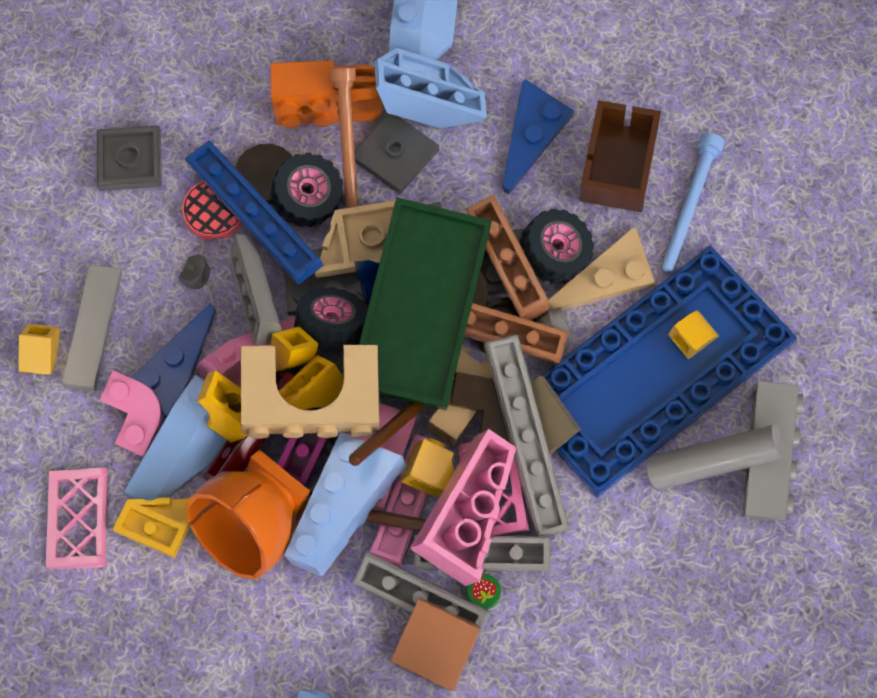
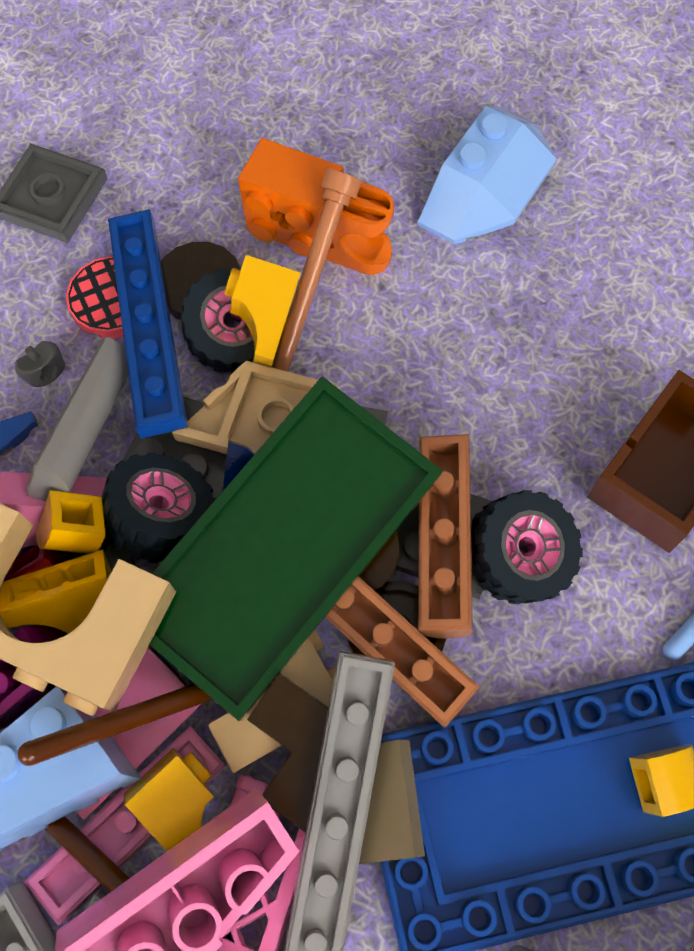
camera: 25 degrees right, 0 degrees up
dark grey plate [355,113,439,194] -> none
light blue wedge [374,48,487,129] -> none
blue wing [502,79,574,195] -> none
light grey plate [538,307,570,332] -> none
tan wing [549,228,655,310] -> none
none -> yellow arch [225,255,300,367]

